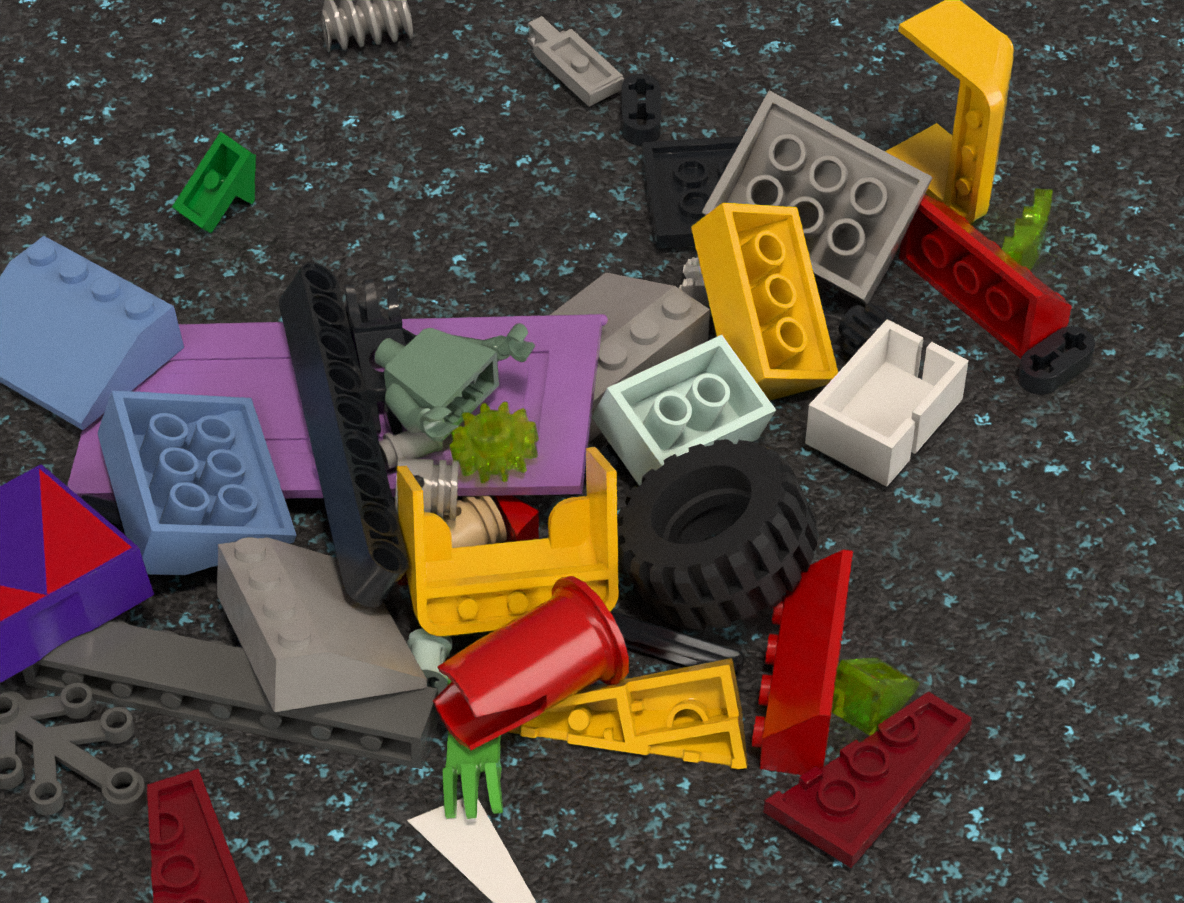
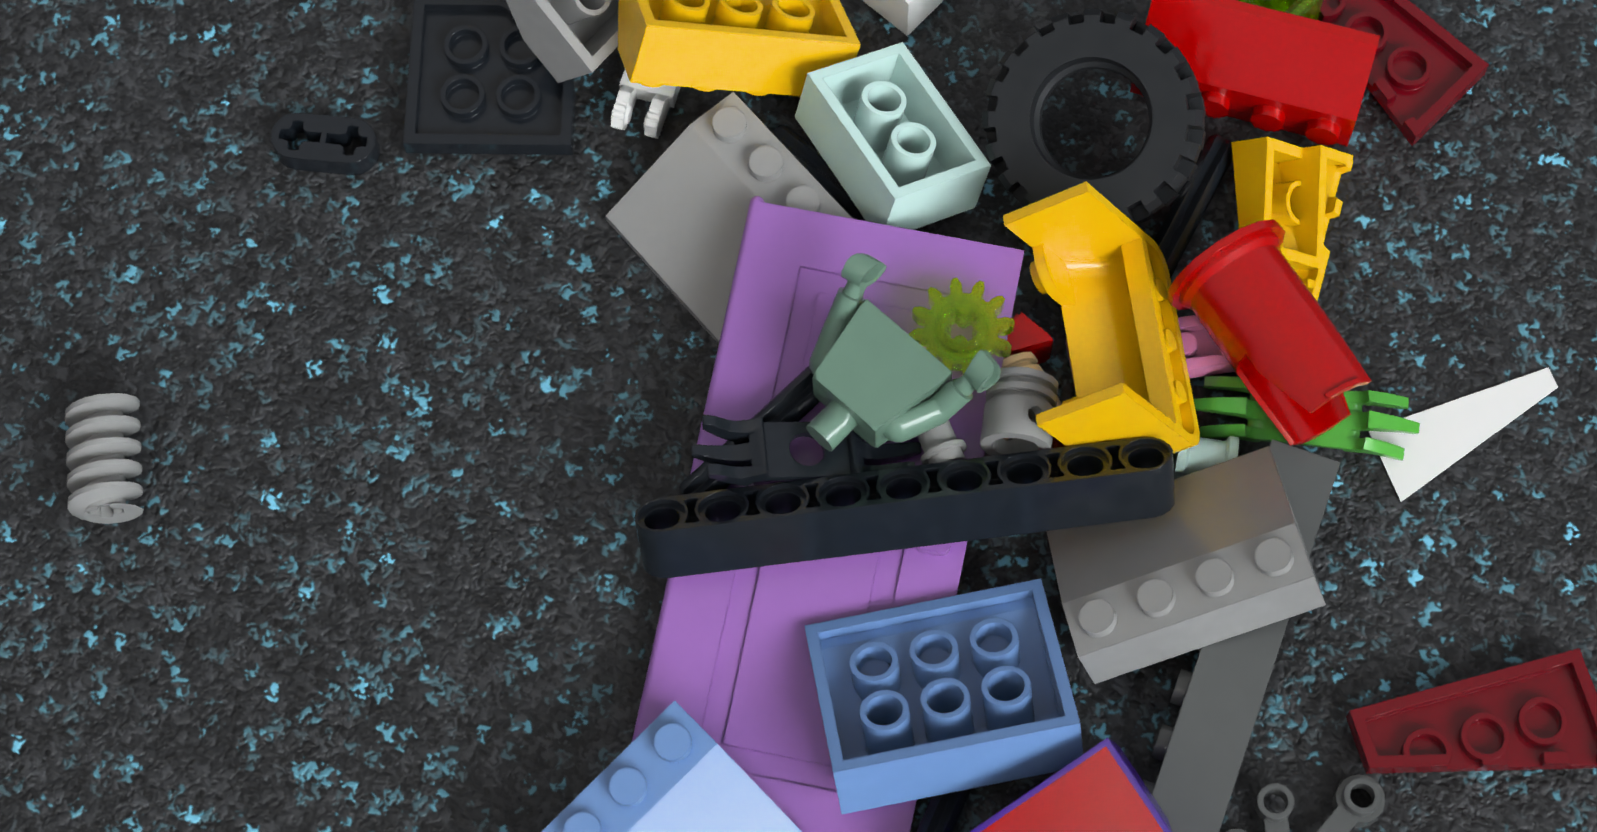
camera: 80 degrees left, 20 degrees up
green slope [172,131,256,234] -> none
light grey hinge [528,16,624,107] -> none

